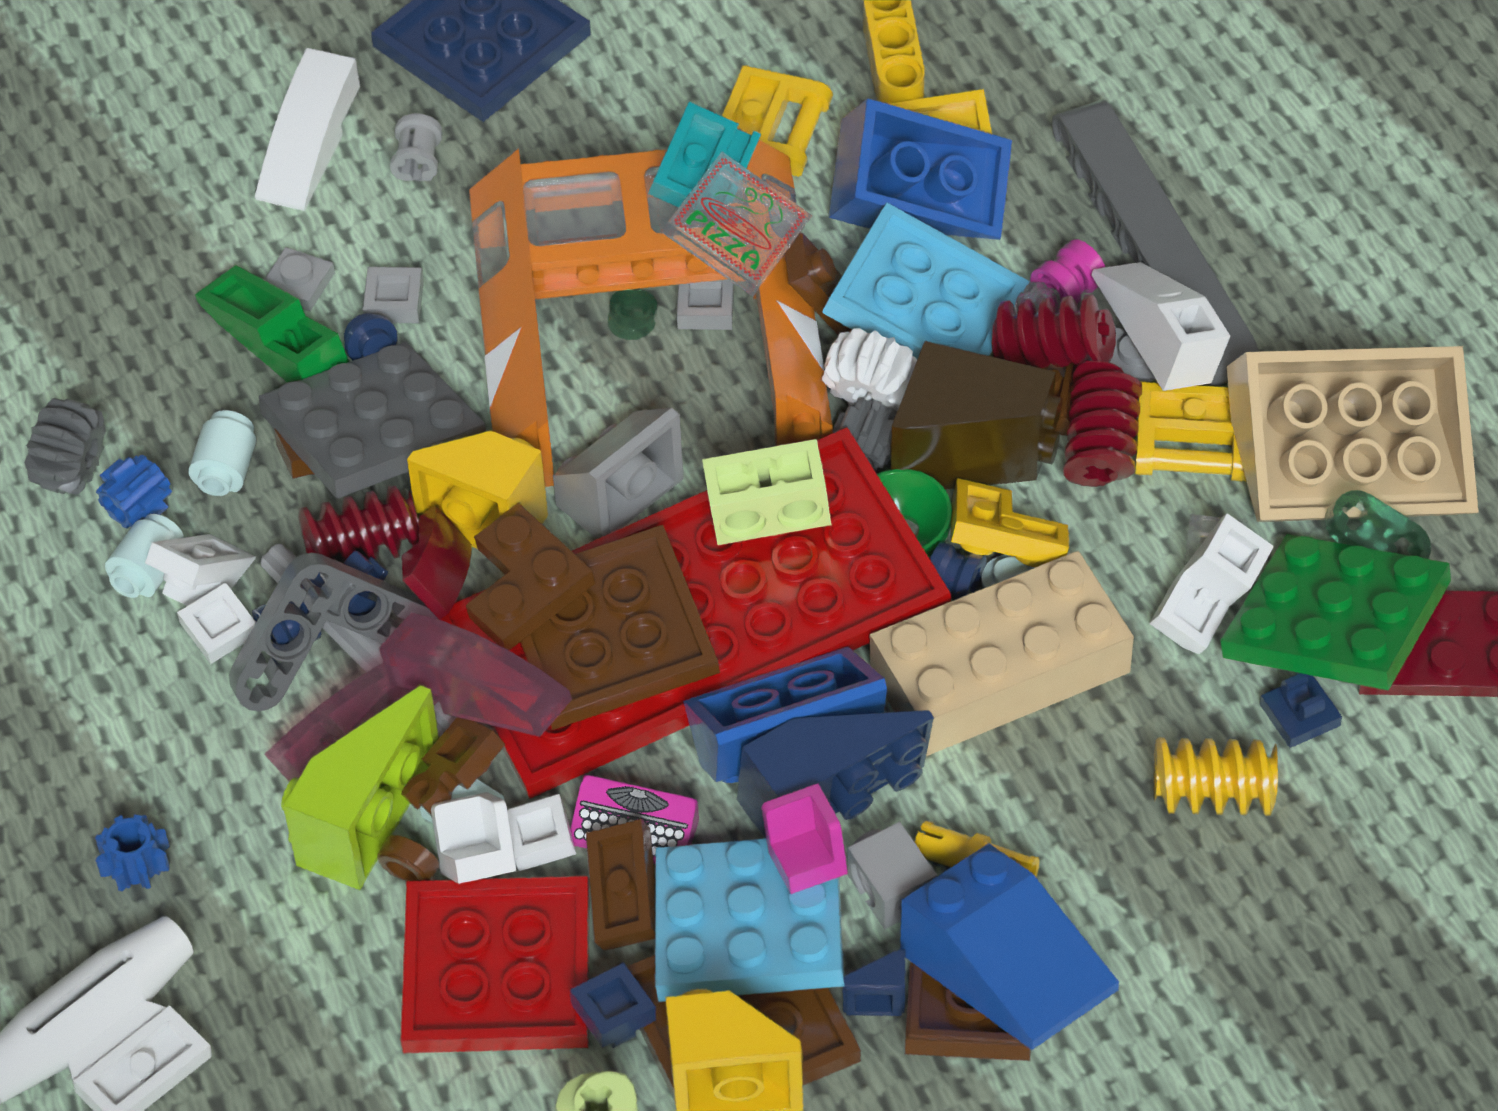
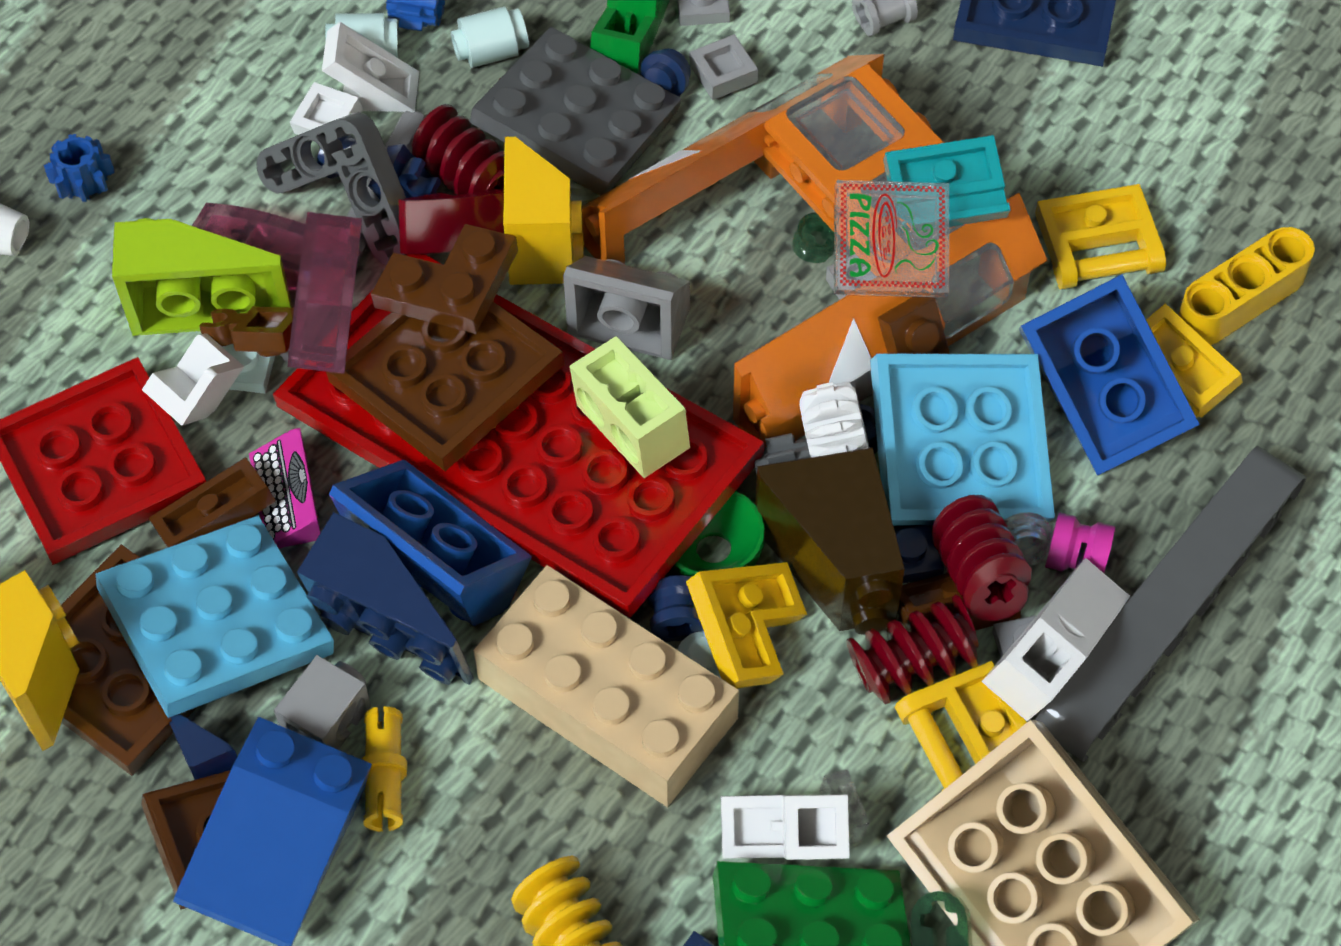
camera: 60 degrees right, 5 degrees up
reddish brown tile [377,835,440,881] -> none
white plate [507,794,576,871] -> none
dark blue tile [570,963,656,1049] -> none
dark pink panel [762,784,848,894] -> none

